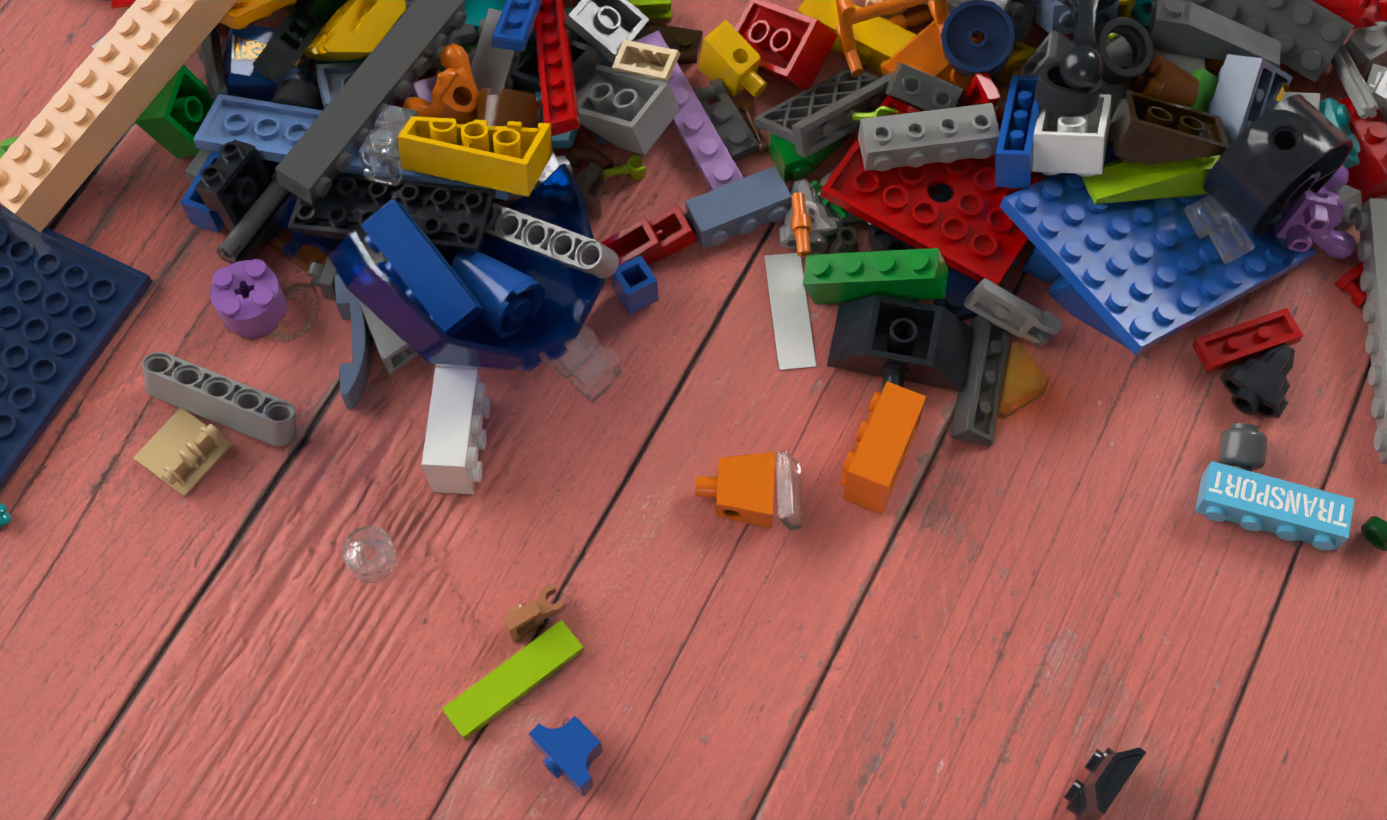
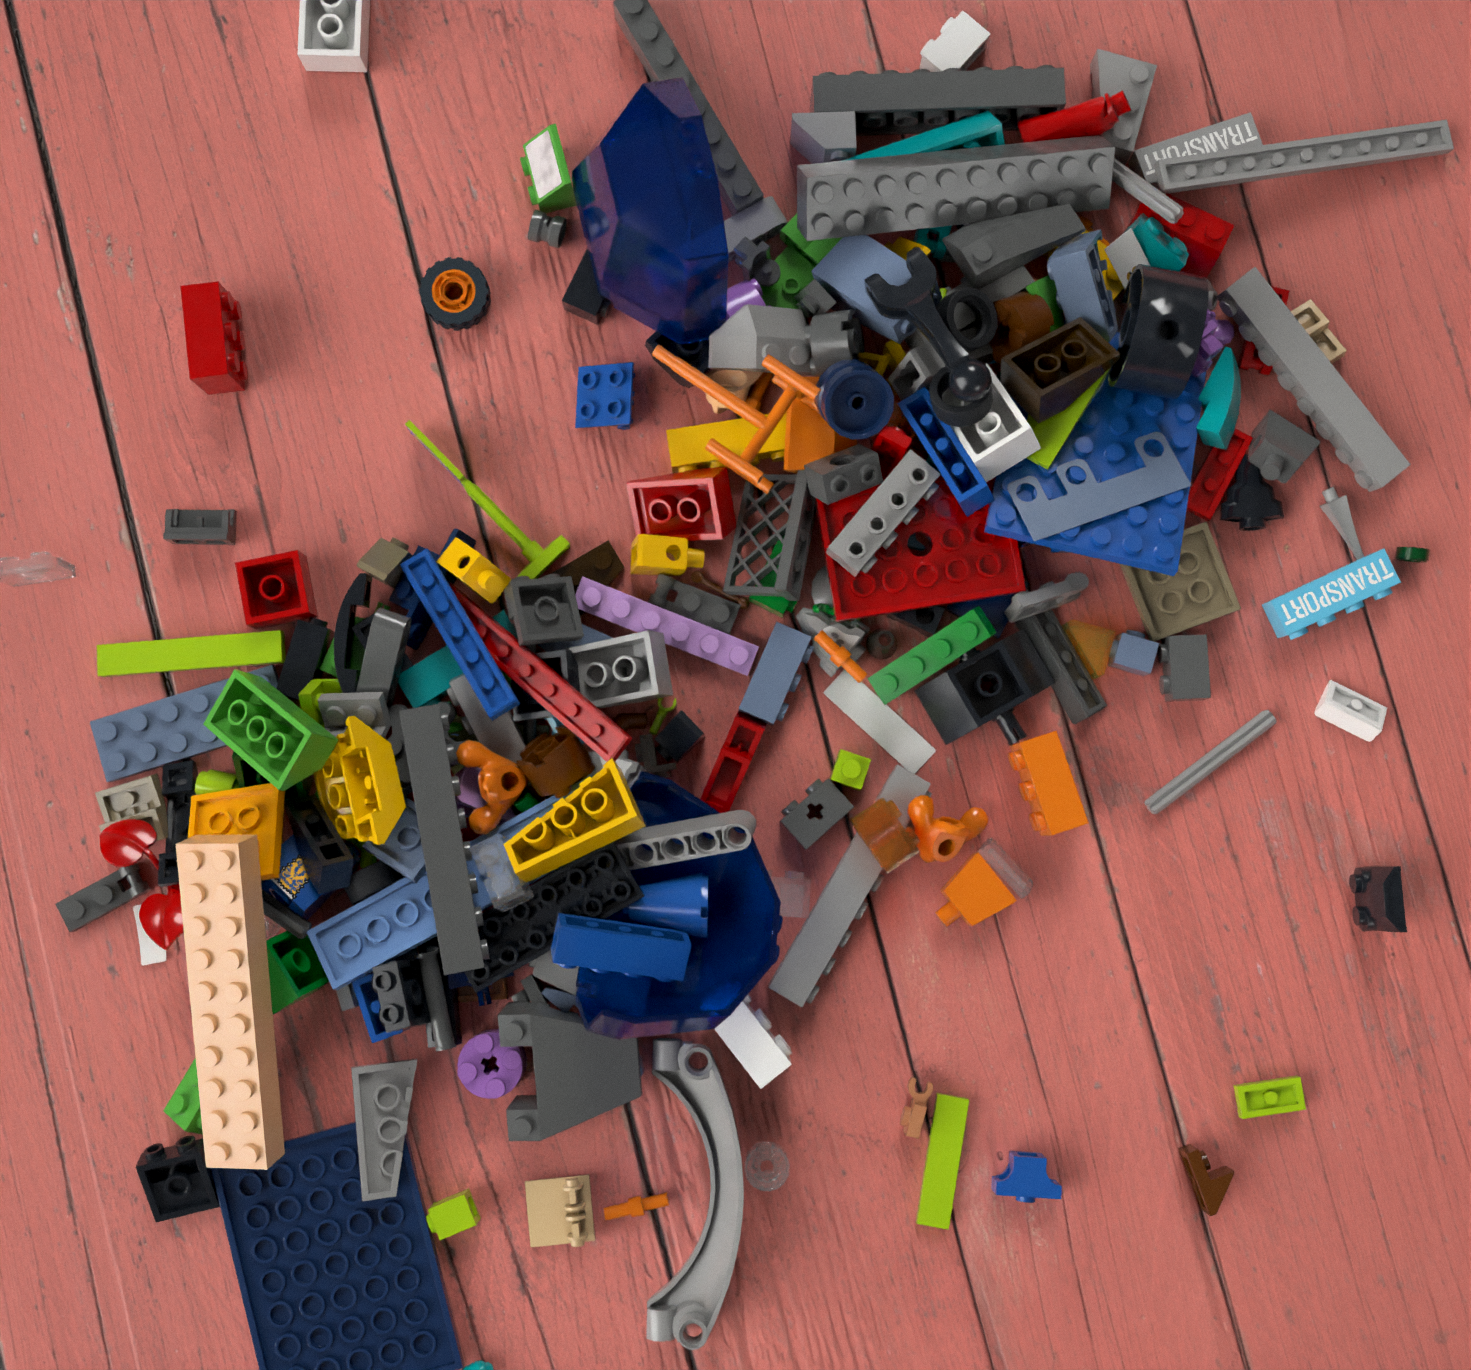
camera: 45 degrees left, 20 degrees up
light grey beam [142,352,296,446] -> none
tan slope [612,40,680,82] -> none
blue brick [612,255,659,315] -> none
lime hand [852,106,899,121] -> none
clear slope [1183,195,1255,264] -> none
dark grey head [1218,423,1267,472] -> none
none -> light grey wing [351,1058,418,1201]
none -> lime brick [426,1188,481,1240]
none -> dark grey wedge [498,1002,642,1141]
none -> orange bar [603,1192,669,1221]
none -> light grey panel [646,1038,744,1350]
none -> black slope [655,710,705,763]
none -> light grey brick [768,765,932,1007]
none -> dark grey brick [780,778,854,850]
none -> lime brick [829,749,871,791]
none -> clear orange brick [849,797,920,874]
none -> orange head [907,795,989,863]
none -> sand blue piece [1007,432,1192,542]
none -> sand blue brick [1106,630,1159,677]
none -> dark tan plate [1120,522,1241,642]
none -> light grey axle [1144,710,1277,814]
none -> dark grey brick [1157,634,1211,702]
none -> teal slope [1196,347,1241,450]
none -> dark grey torso [1248,410,1321,483]
none -> white slope [1314,680,1387,742]
none -> light grey piece [1320,487,1364,560]

